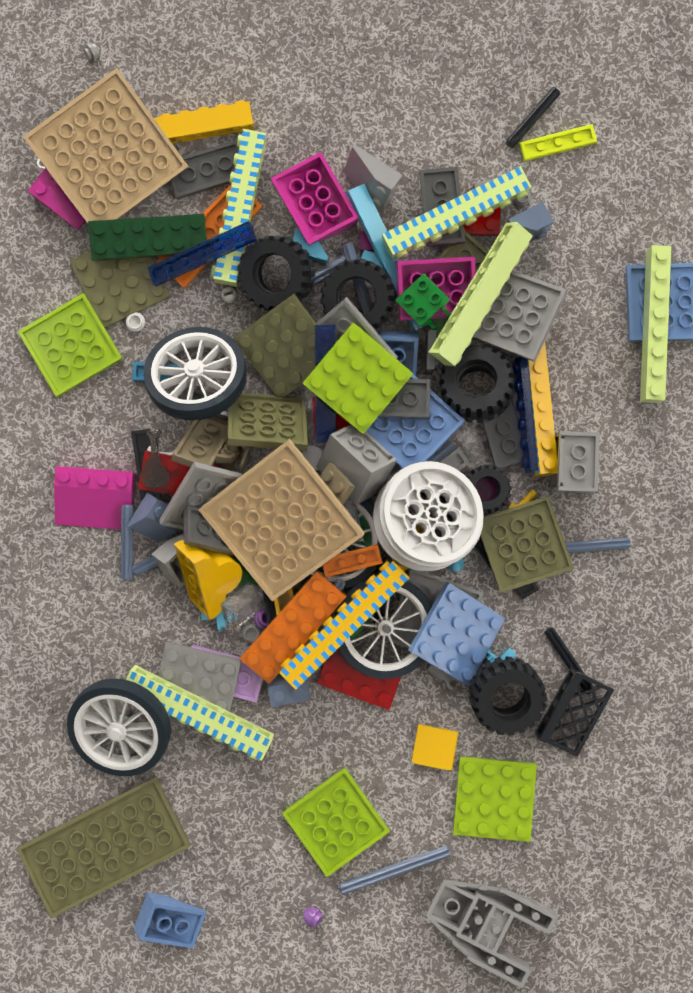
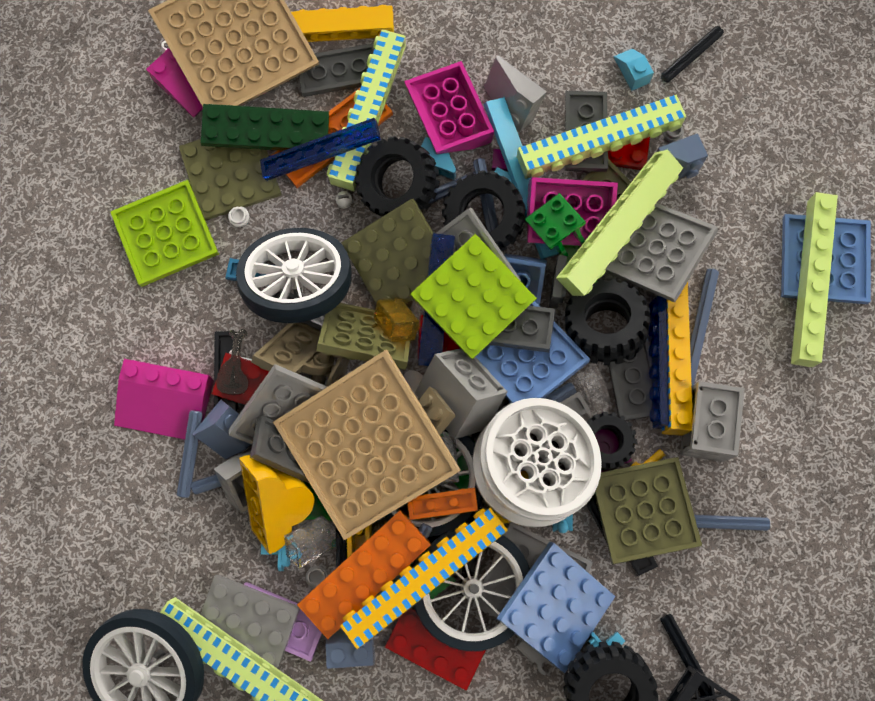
camera: 15 degrees right, 10 degrees down
medium lavender plate [253,609,268,628] -> none
neon yellow tile [519,124,597,162] -> none
none -> clear yellow brick [374,299,419,342]
none -> medium azure slope [614,49,654,91]
none -> sand blue axle [690,268,719,386]

